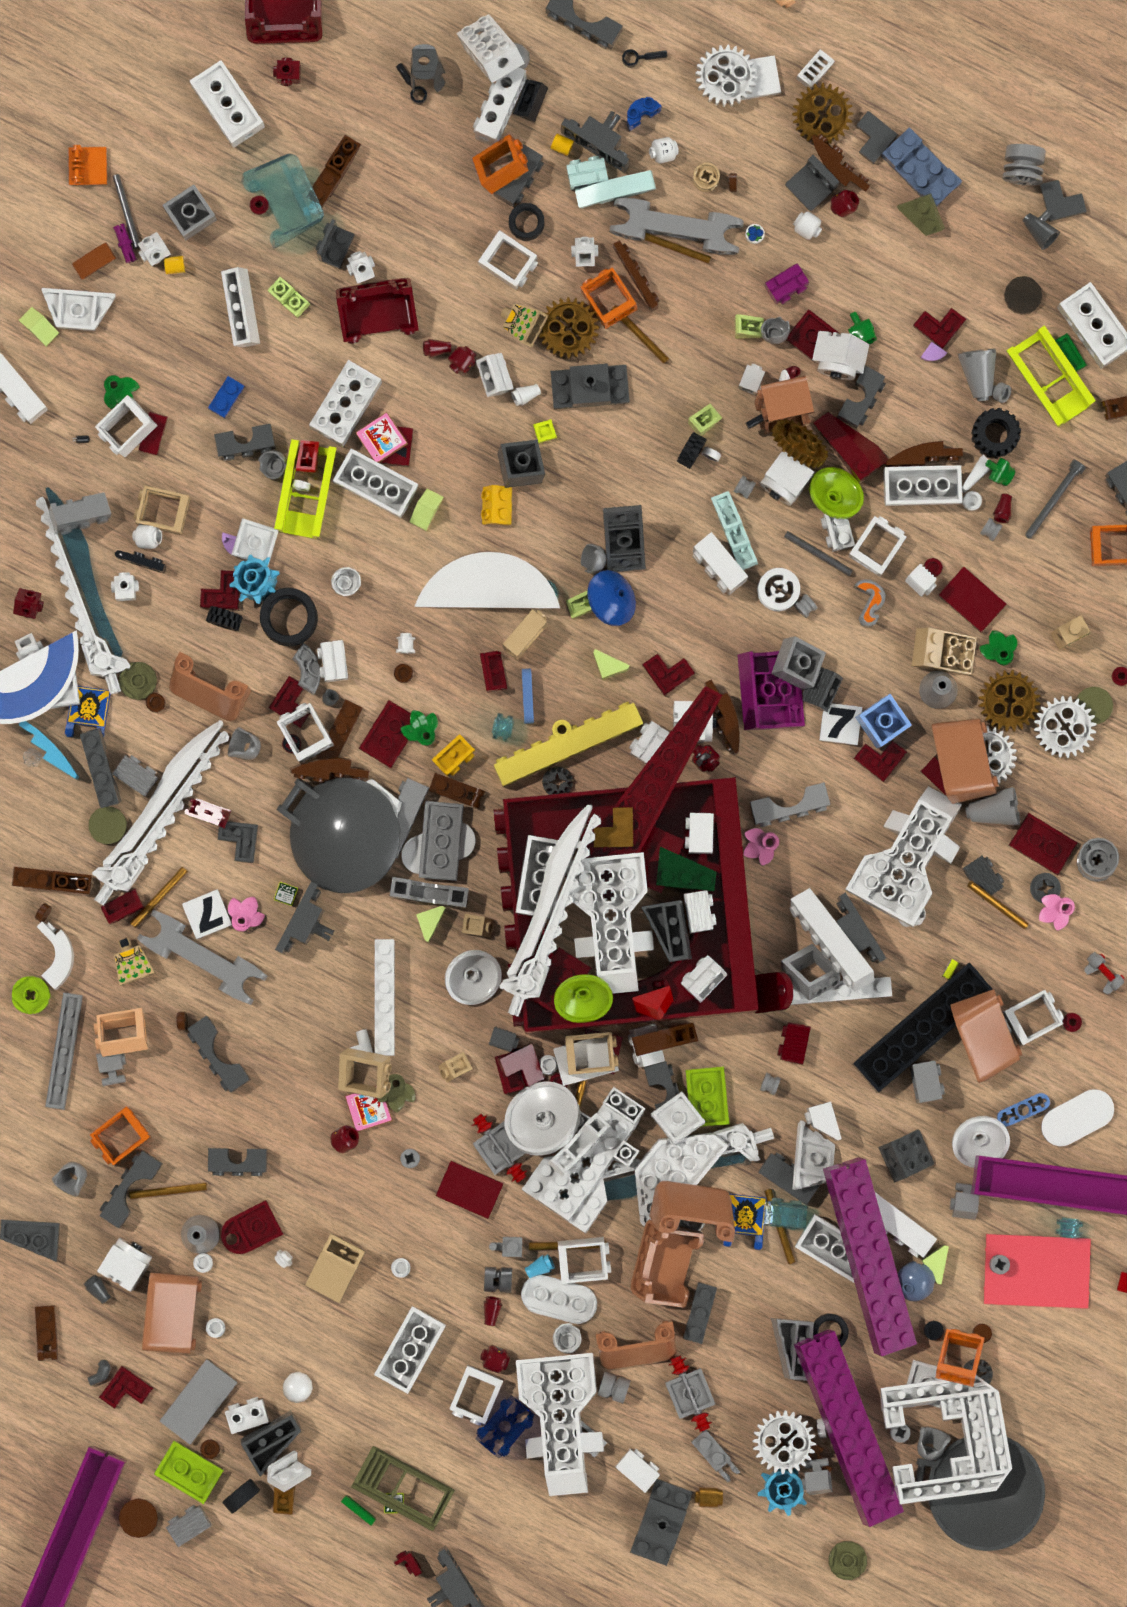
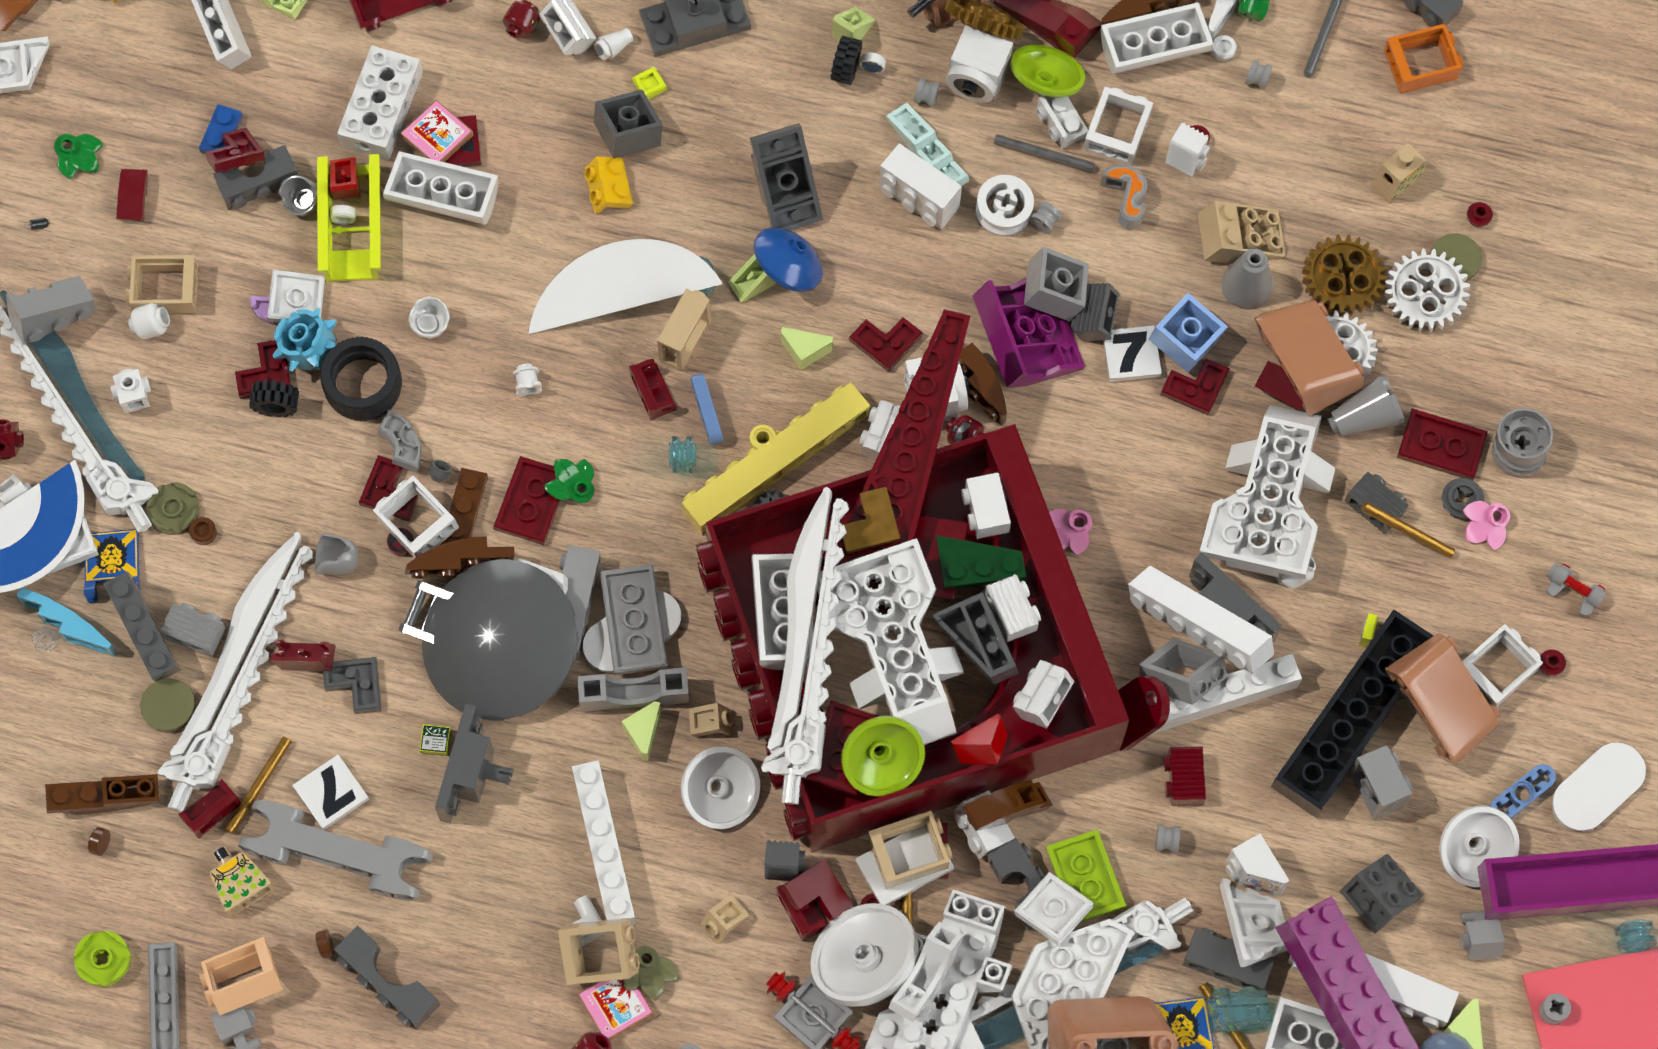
camera: 15 degrees left, 15 degrees down
white arch [37,921,74,990] -> none
white window [95,395,158,457] -> none
black hinge [115,550,166,574] -> none
nougat windscreen [169,652,252,721] -> none
bright pink plate [228,897,265,932] -> none
white brick [317,640,348,683] -> none
reddish brown tile [394,664,413,683] -> none
yellowish green slope [409,489,444,531] -> none
dark red cone [423,339,451,358] -> none
reddish brown plate [428,773,485,809] -> none
yellow bracket [432,734,475,777] -> none
white plate [539,1055,558,1074] -> none
light grey hair [581,544,606,574] -> none
light grey arch [749,782,830,827] -> none
dark red tile [938,567,1007,633] -> none
green plate [979,630,1018,665] -> none
dark red cone [993,494,1012,523] -> none
none -> dark red plate [206,128,265,173]

